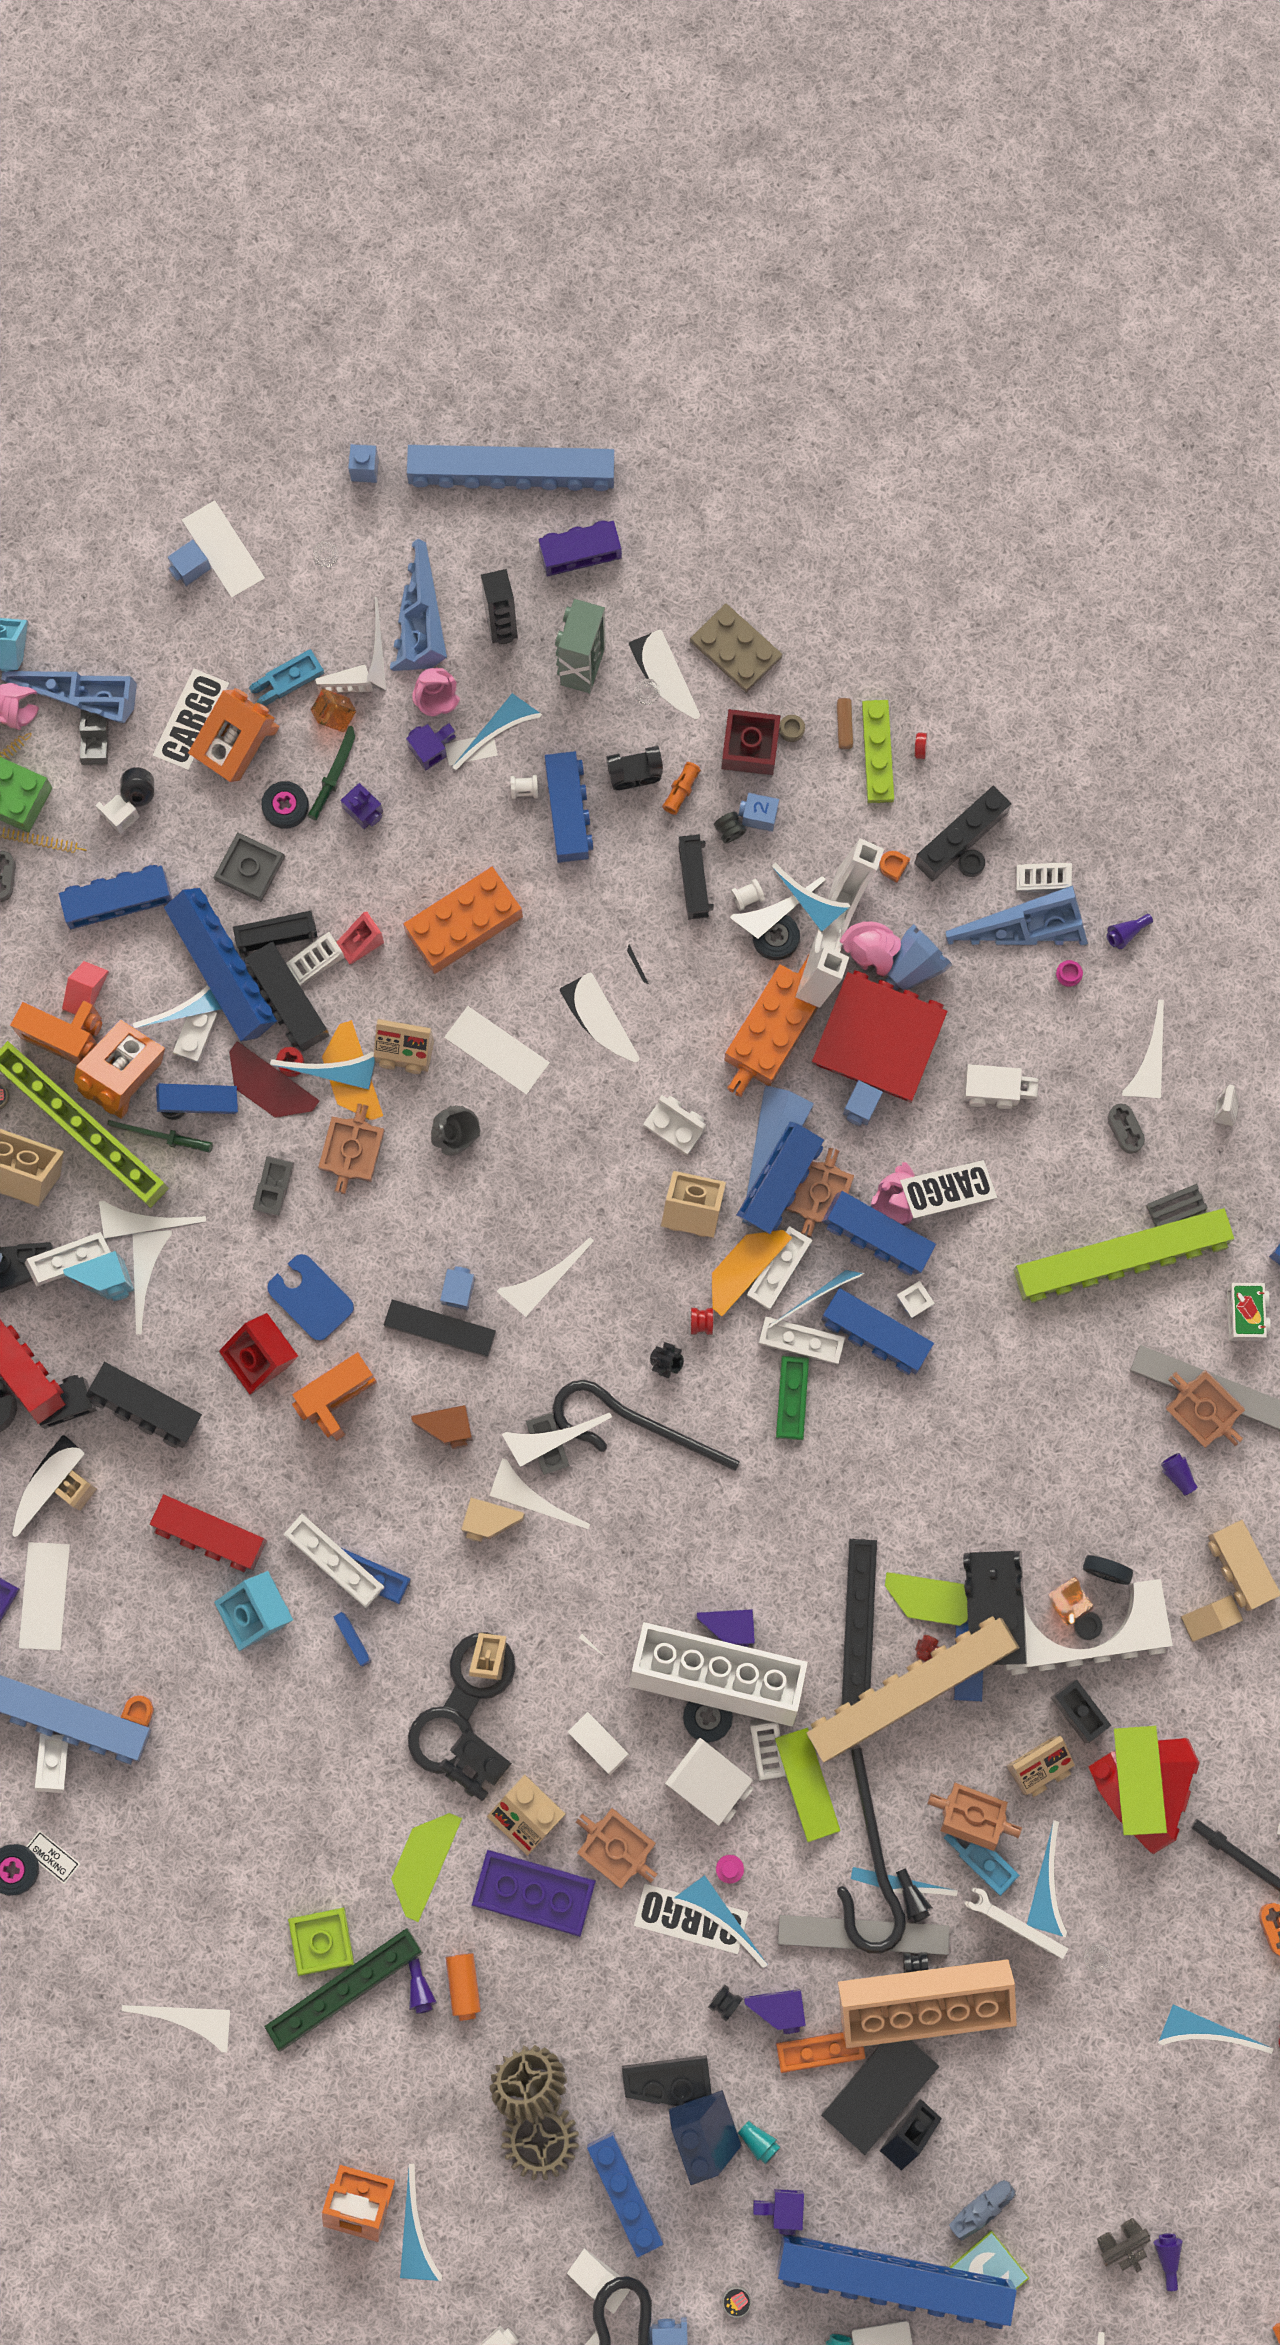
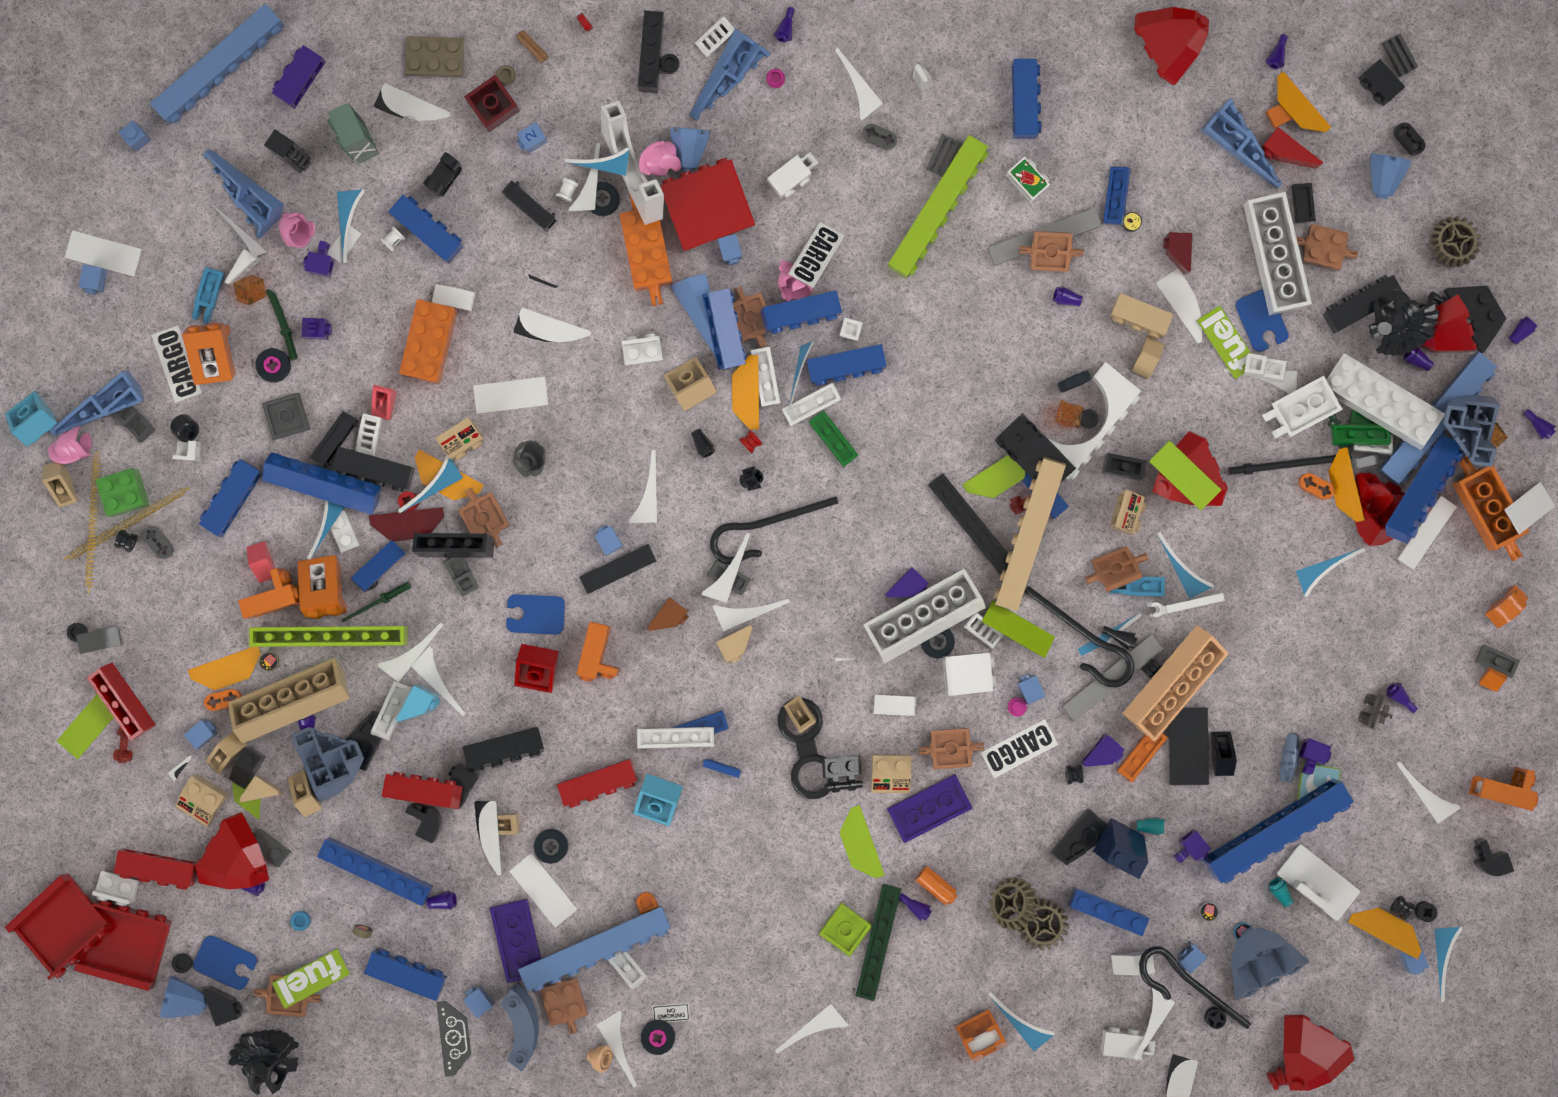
camera: 40 degrees left, 10 degrees up
orange pin [662,762,701,815] -> none
dark azure sticker [672,1875,768,1968] -> none
pearl dark grey wheel [714,811,746,844] -> none
lime plate [862,700,894,803] -> none
orange tile [879,851,910,883] -> none
none -> black brick [412,533,495,558]
none -> white slope [432,284,476,312]
none -> black bush [534,829,569,864]
none -> black cone [691,429,715,458]
none -> medium blue brick [1017,673,1046,704]
none -> dark purple brick [1299,738,1331,775]

